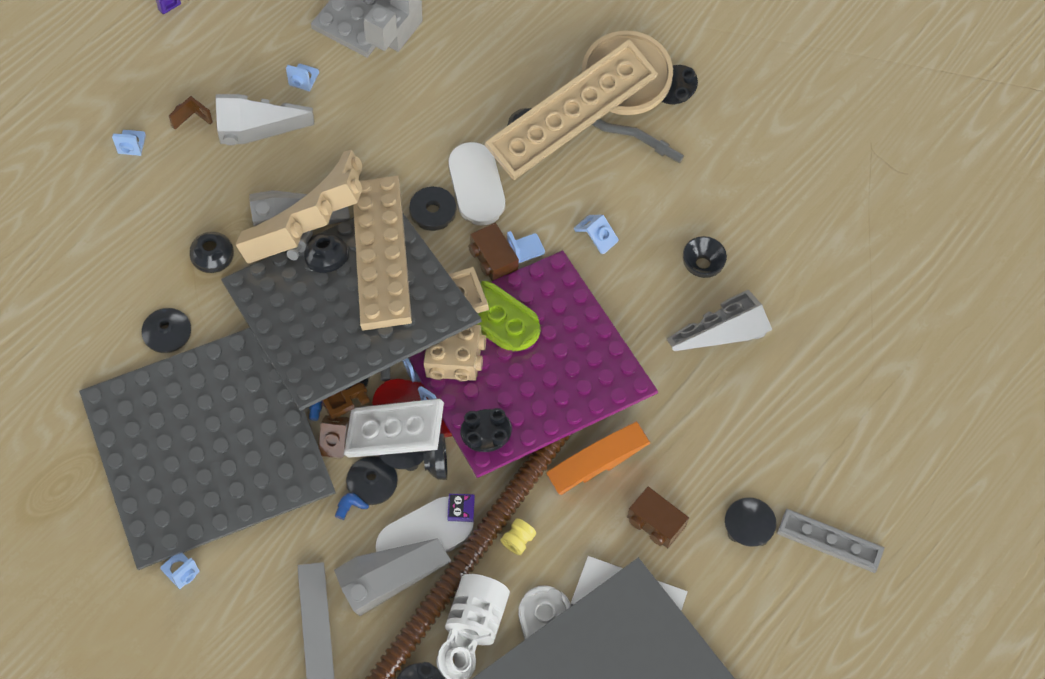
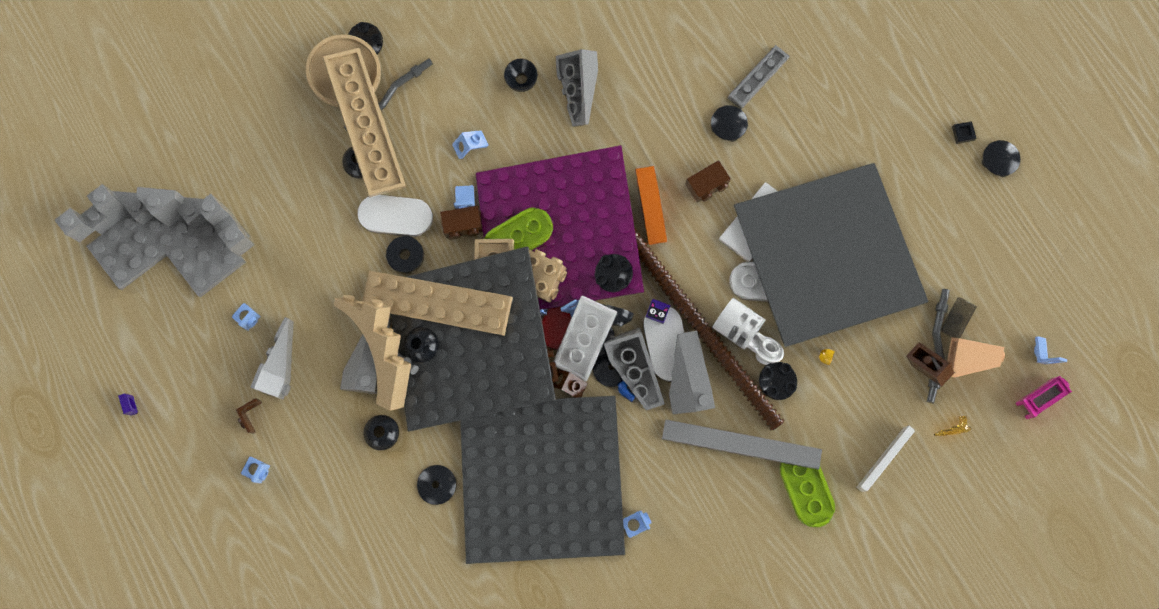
camera: 65 degrees left, 15 degrees up
light yellow wheel [500,518,536,555] -> none
none -> light grey wedge [604,328,665,410]

